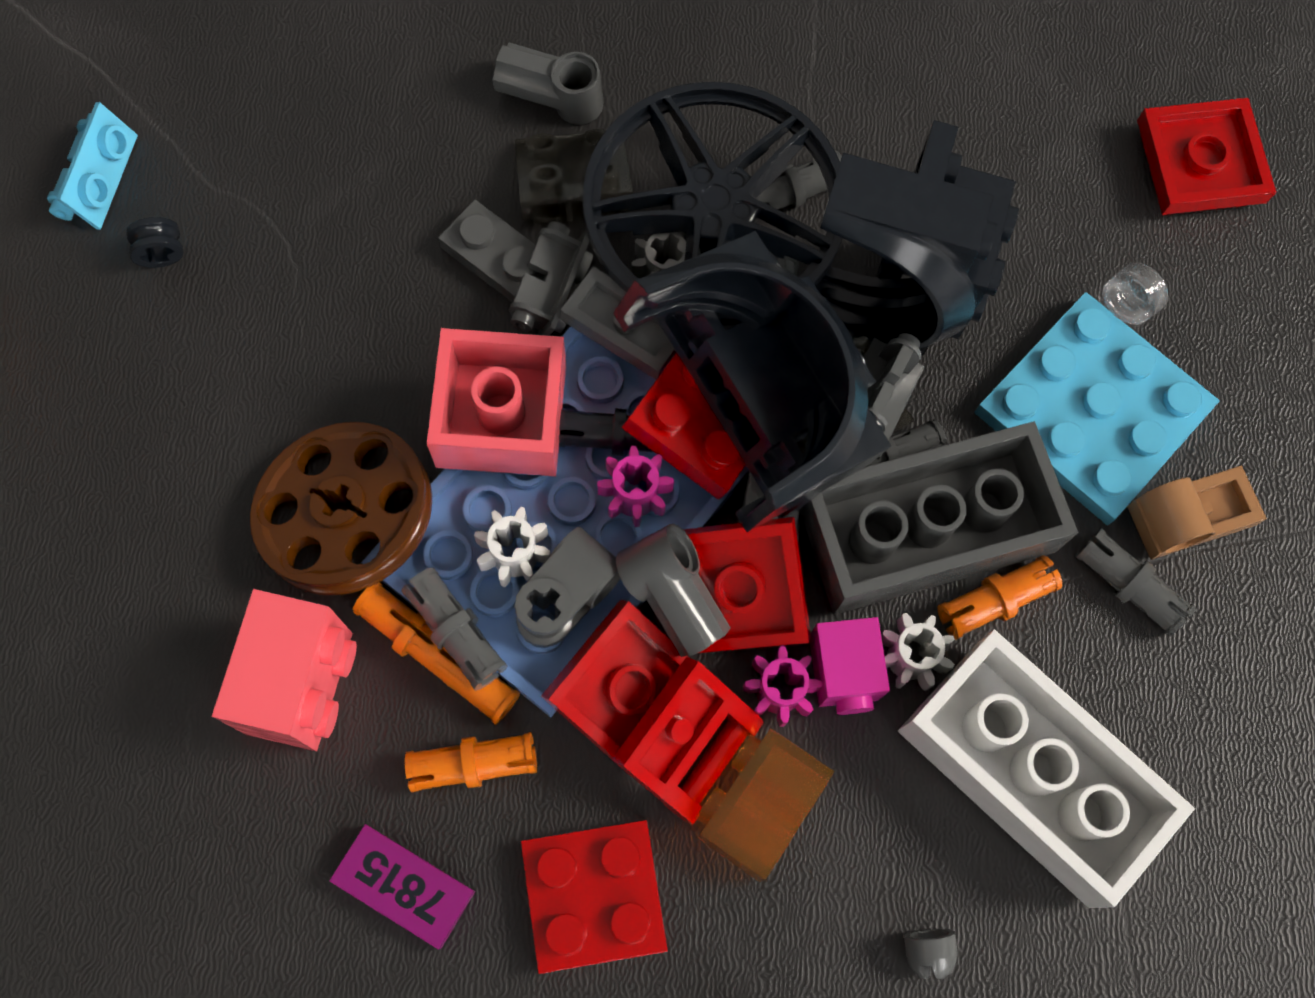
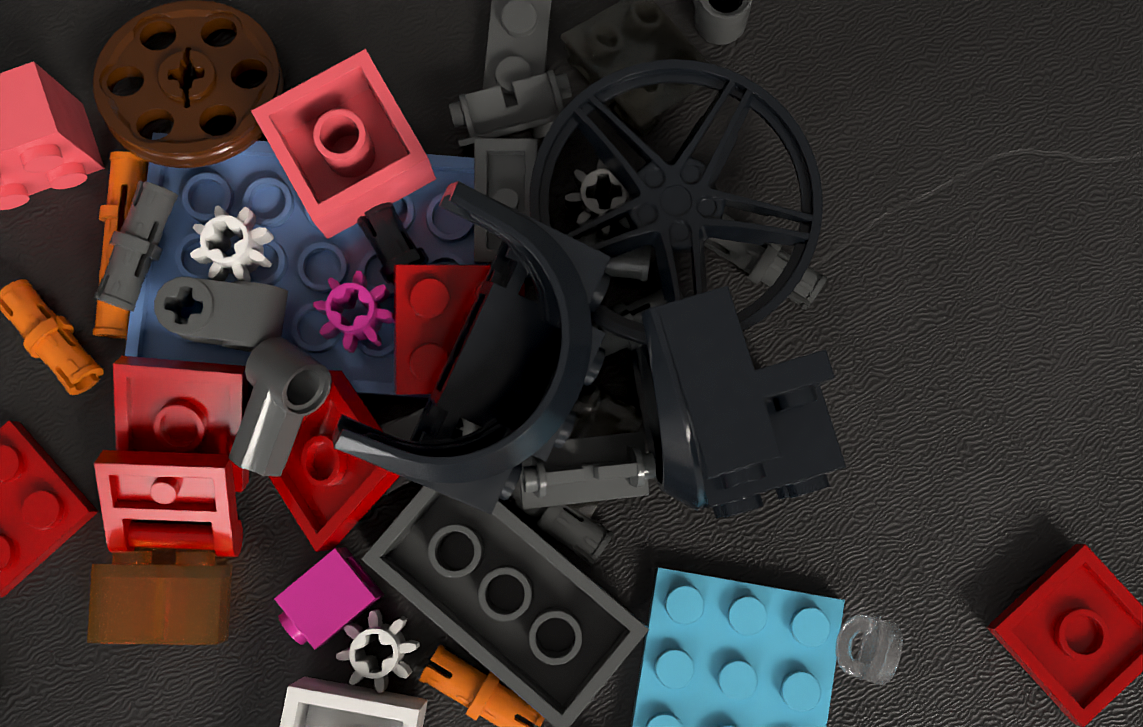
camera: 60 degrees right, 10 degrees up
dark pink gear [743,646,823,727] -> none

